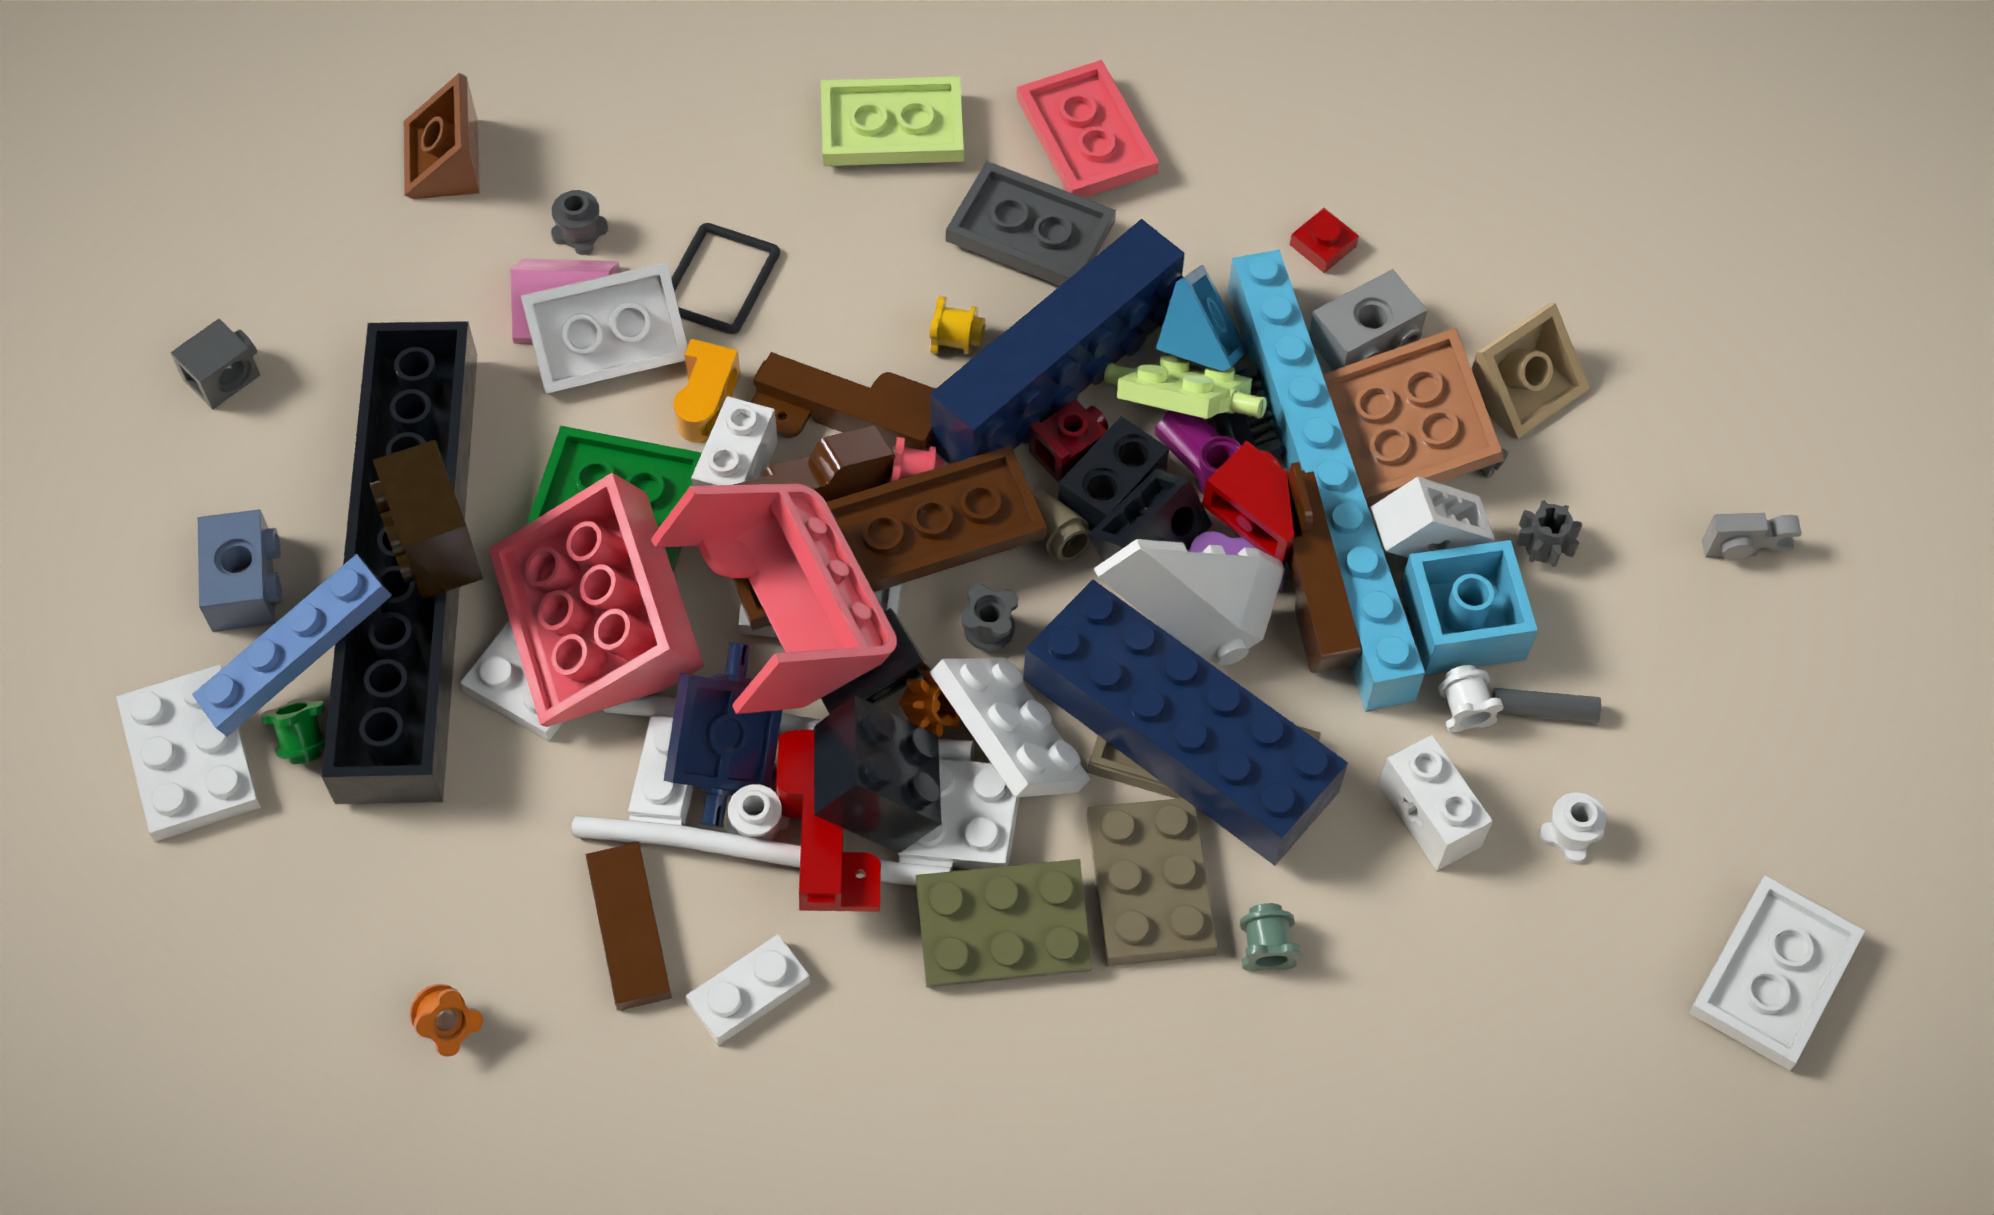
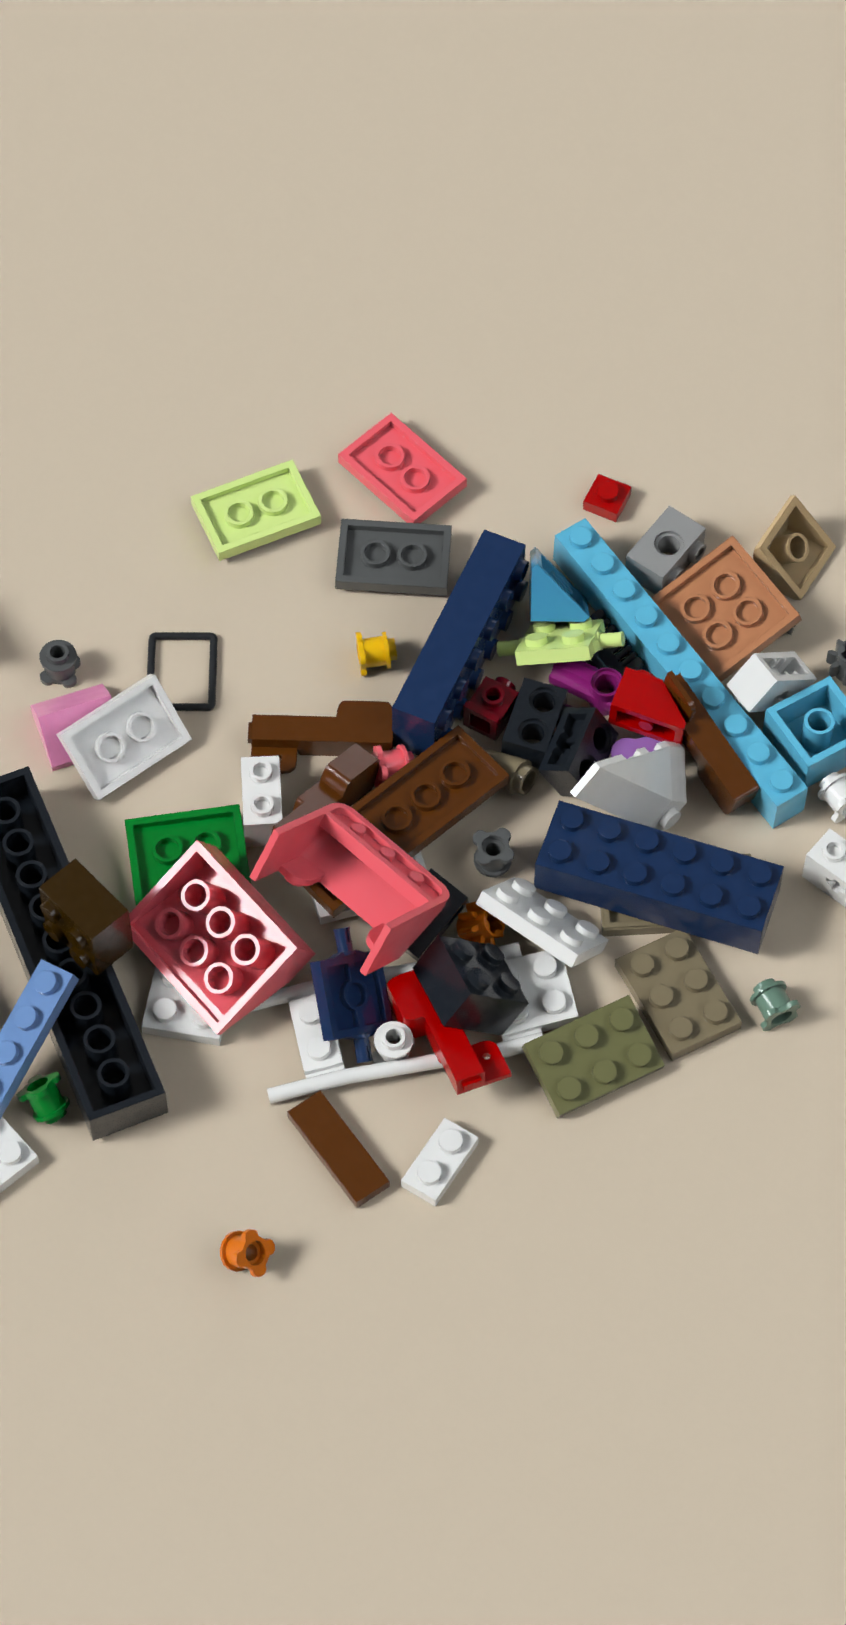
camera: 20 degrees left, 0 degrees up
light orange leg [673,339,741,443] -> none

